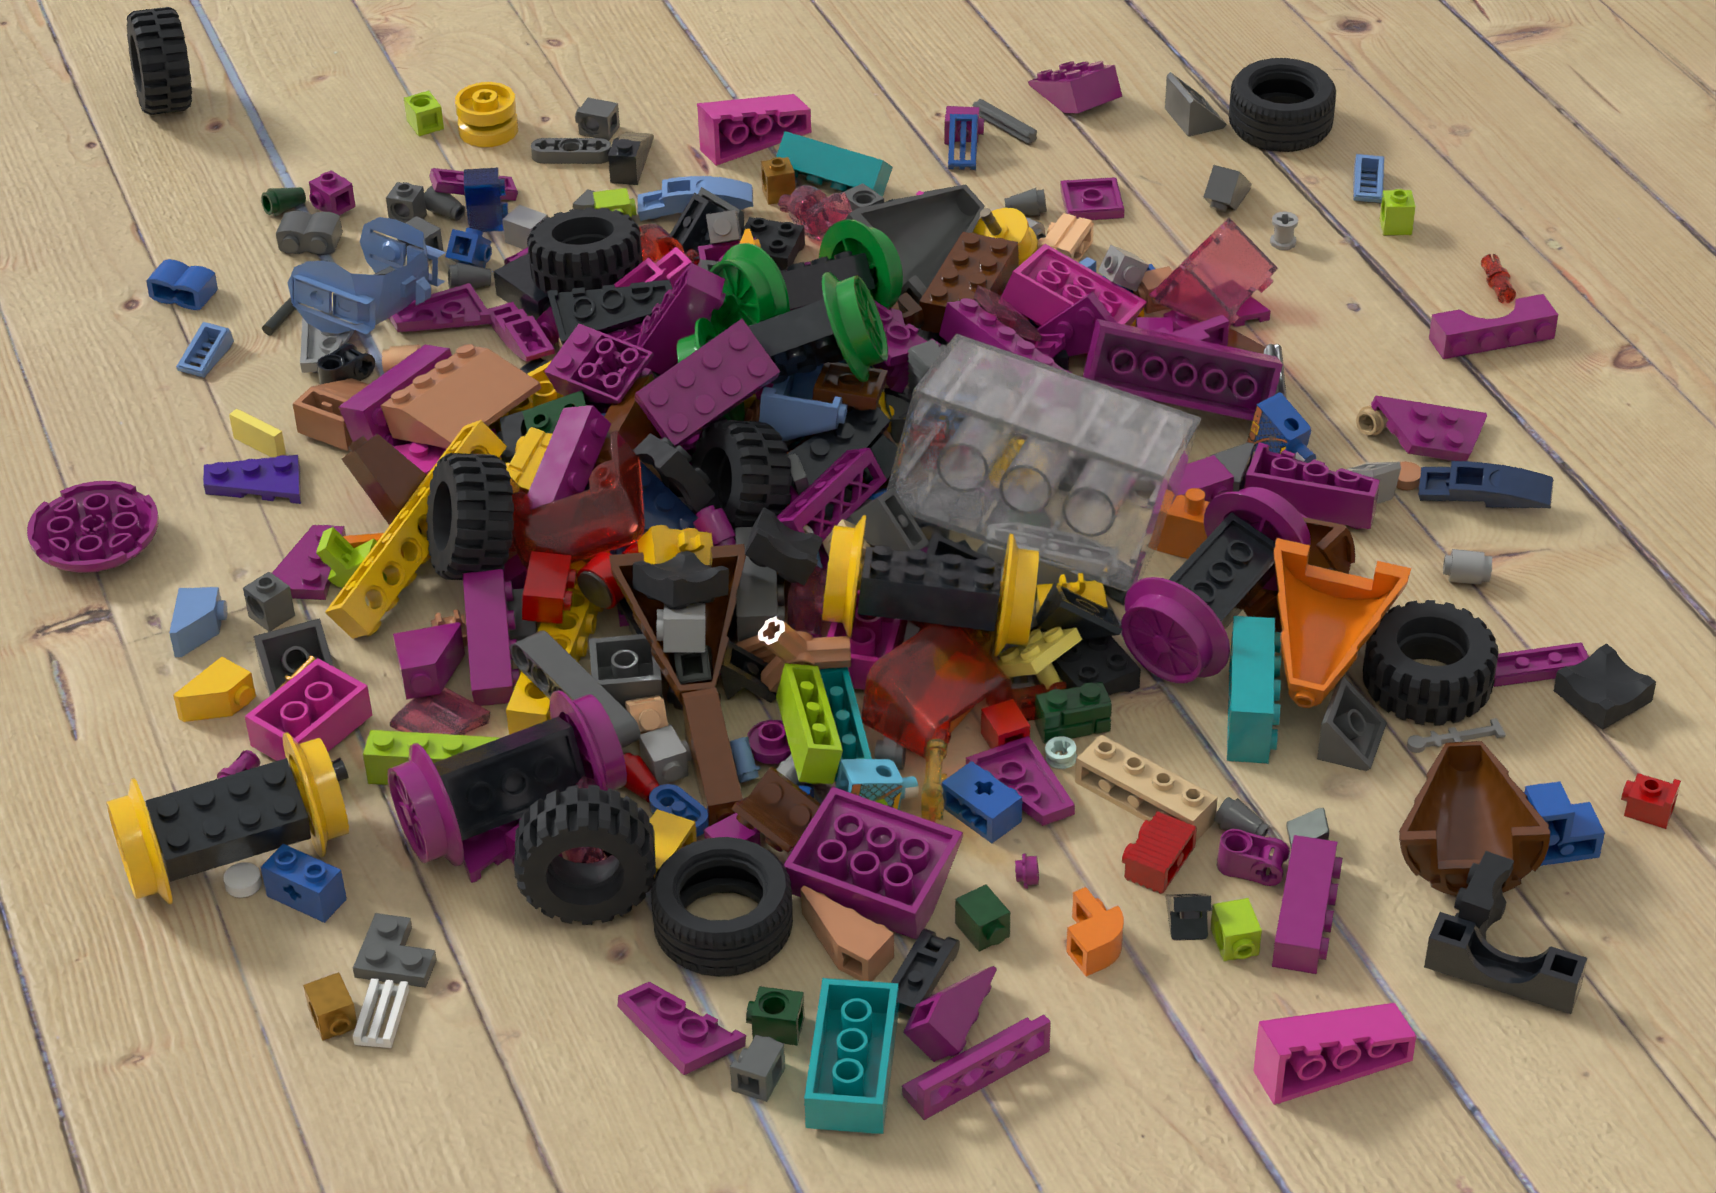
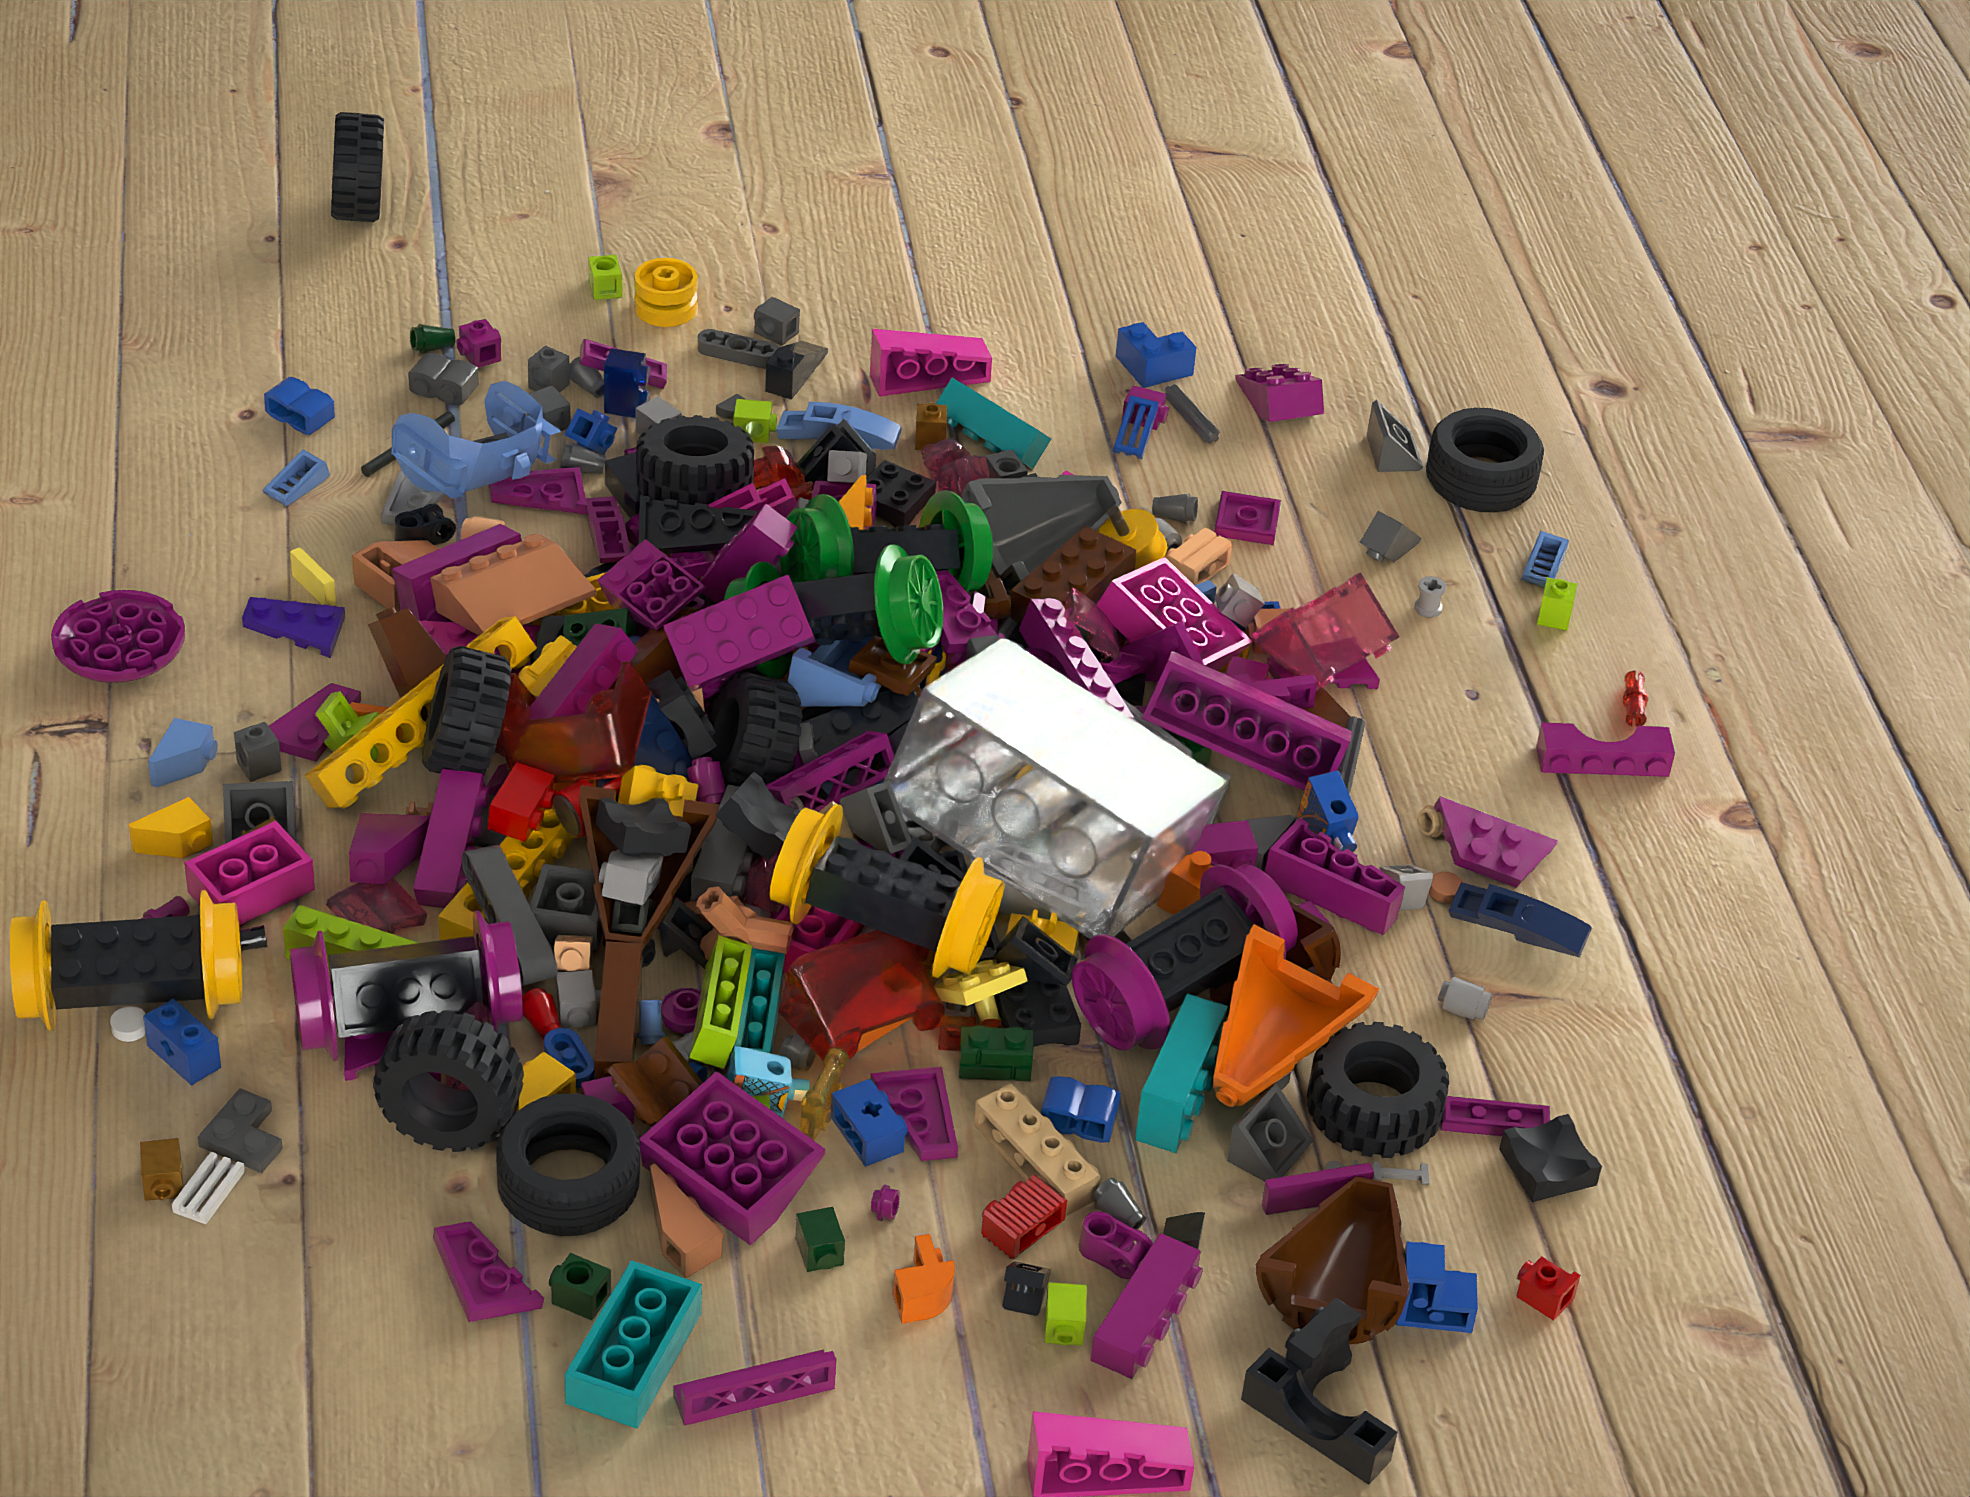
camera: 10 degrees right, 0 degrees up
dark grey brick [730,1035,785,1102] -> none
black plate [891,929,960,1016] -> none
magenta slope [903,965,997,1062] -> none
red brick [981,699,1030,749] -> none
light aqua bush [1045,736,1077,769] -> none
none -> blue brick [1041,1076,1121,1143]
none -> blue brick [1115,322,1197,388]
none -> magenta tile [1262,1163,1374,1215]

